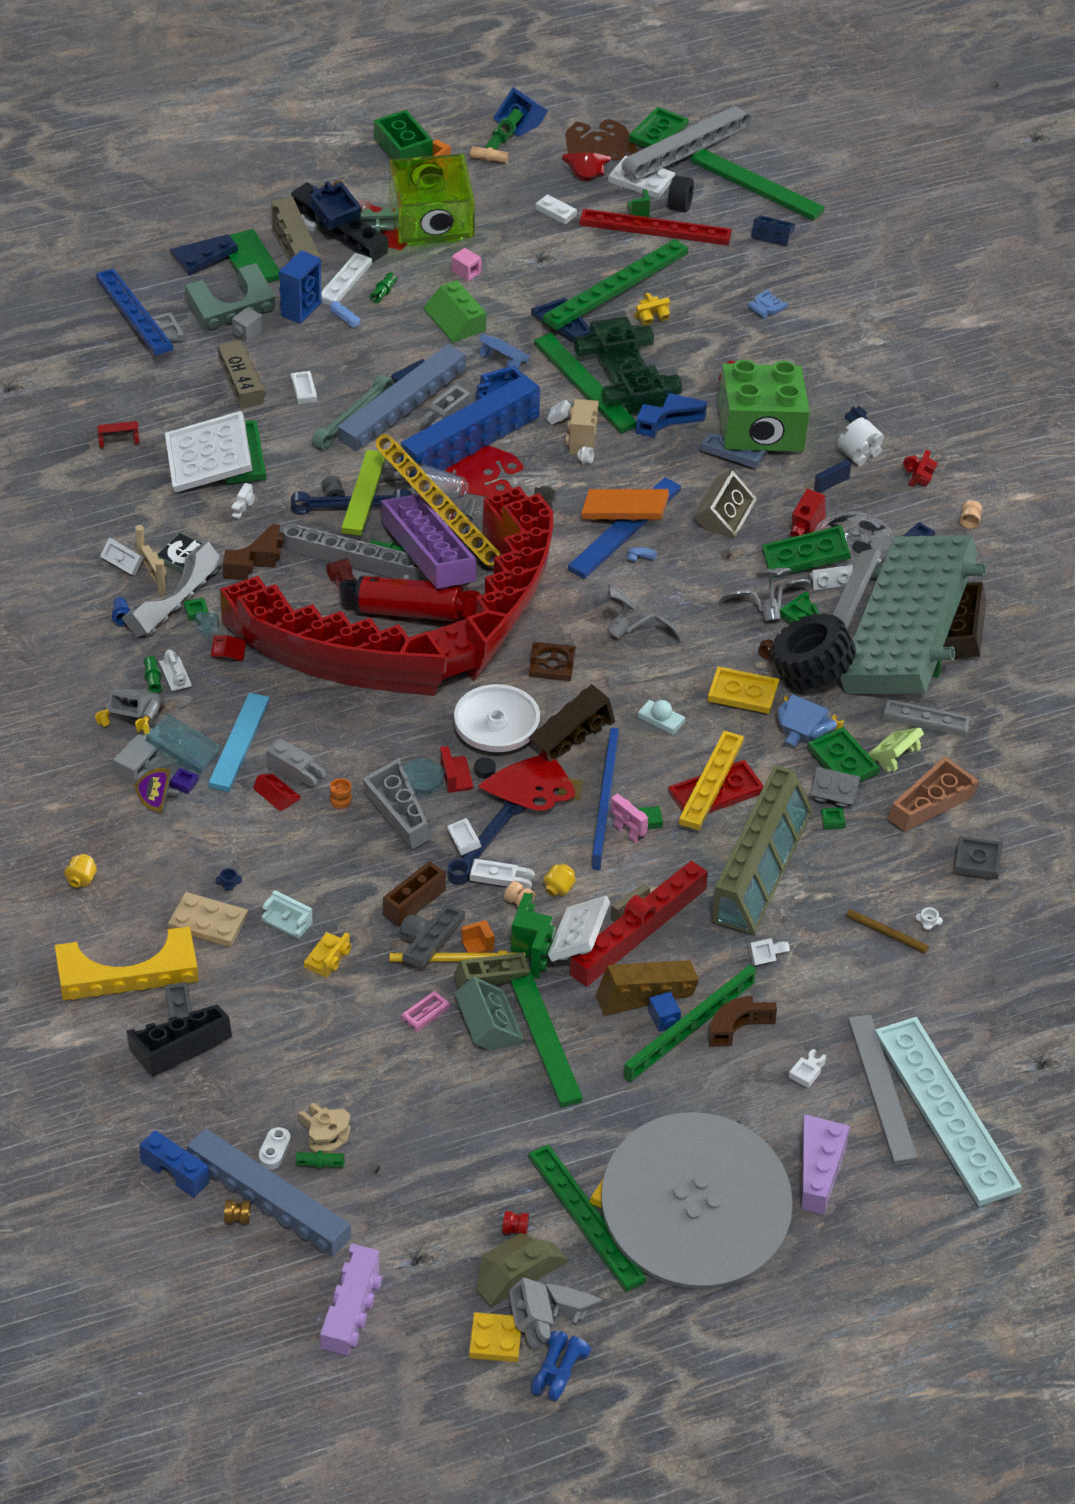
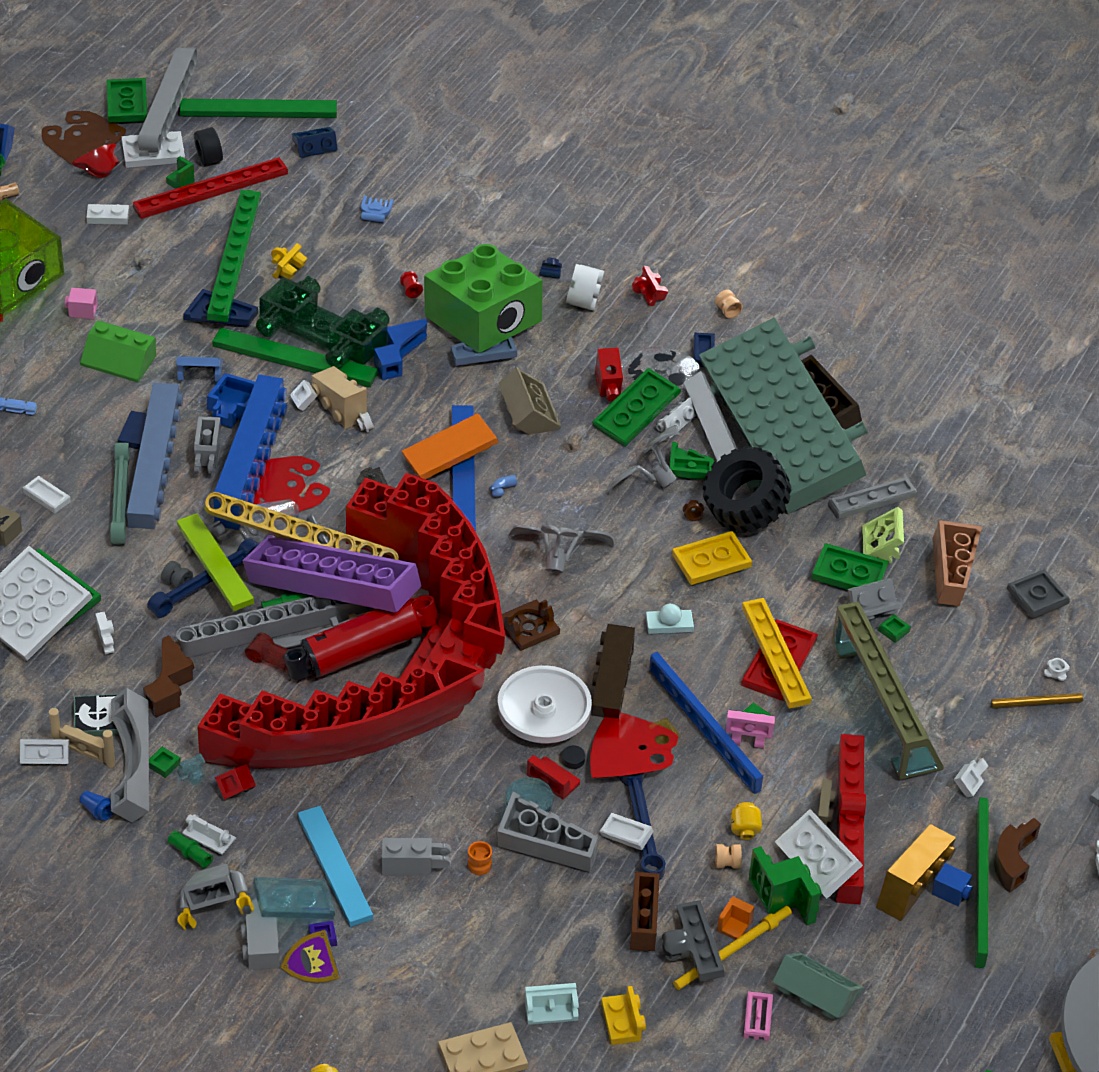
camera: 40 degrees left, 0 degrees up
dark blue plate [215,868,242,891] -> none
red slope [253,773,301,811] -> none
green pin [369,272,397,303] -> none
olive slope [454,952,530,989] -> none
white hinge [470,859,535,889] -> none
green tile [509,963,583,1108] -> none
medium blue torso [778,694,844,749] -> none
dark blue tile [814,459,851,493] -> none

